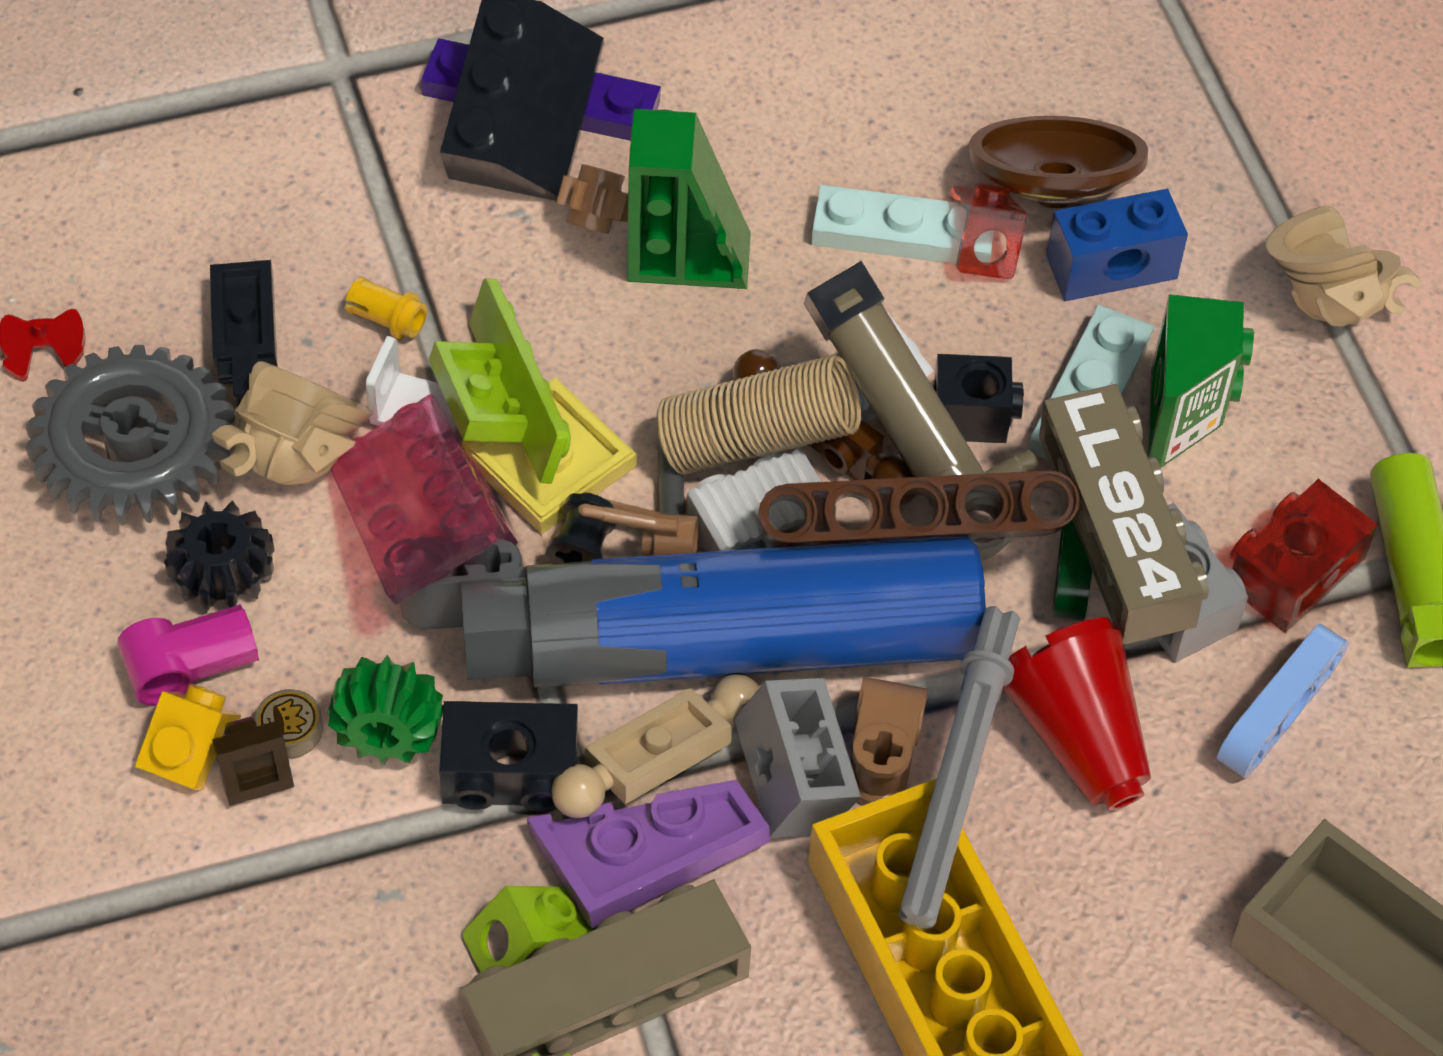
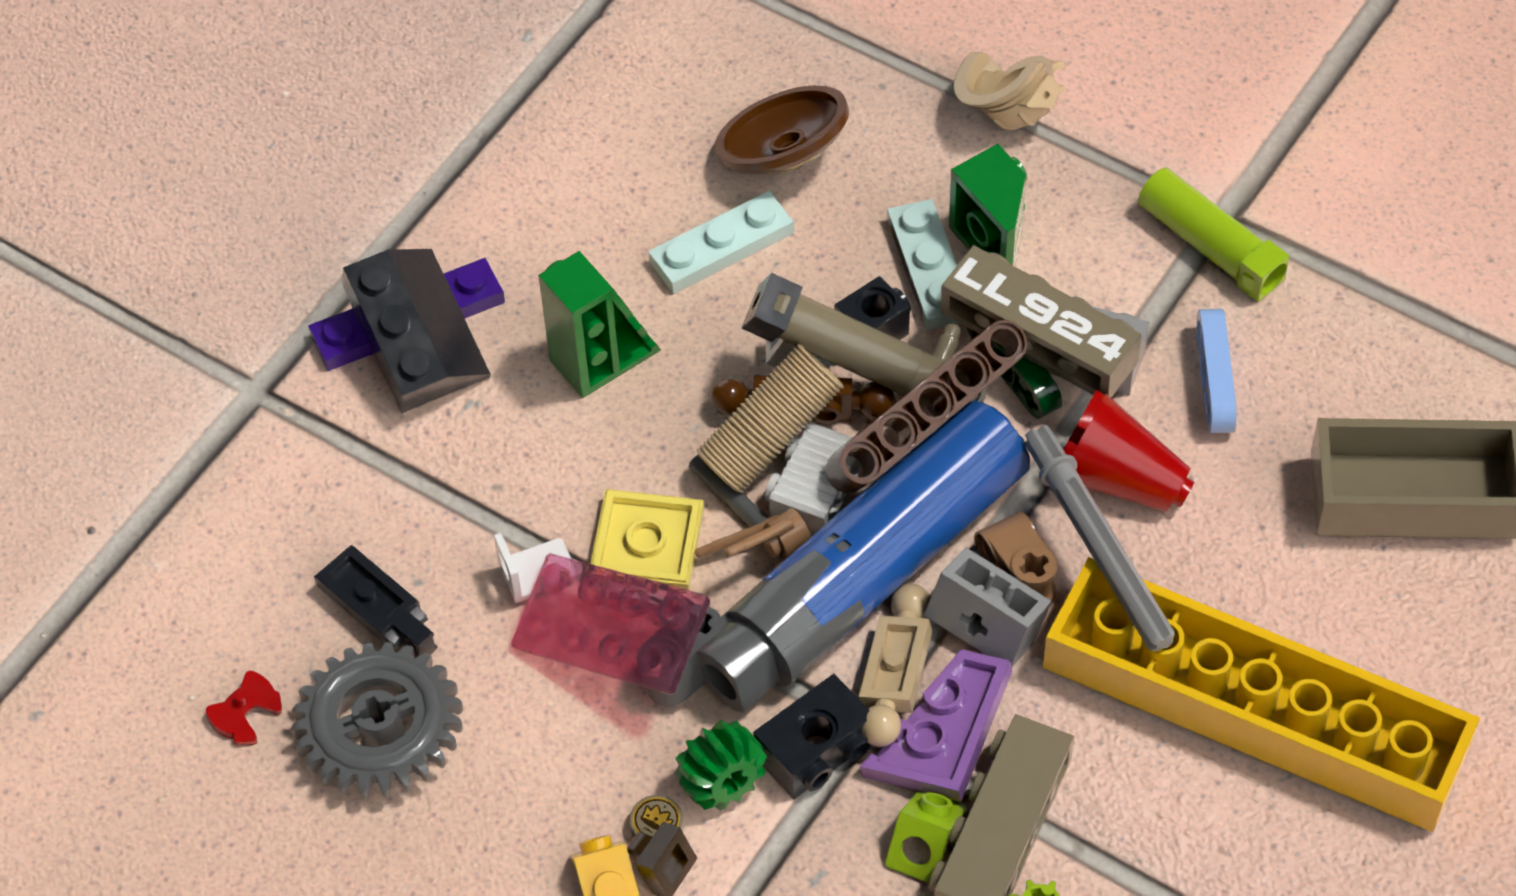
camera: 35 degrees left, 0 degrees up
dark pink piece [117,604,259,706] -> none
black gear [164,500,275,611] -> none
tan helmet [212,361,374,485] -> none
yellow pin [345,276,427,339] -> none
lime bracket [428,278,571,484] -> none
black bush [546,492,617,564] -> none
medium nougat gear [556,164,628,234] -> none
clear red bracket [951,183,1028,280] -> none
blue brick [1046,188,1188,302] -> none
clear red brick [1230,478,1378,634] -> none

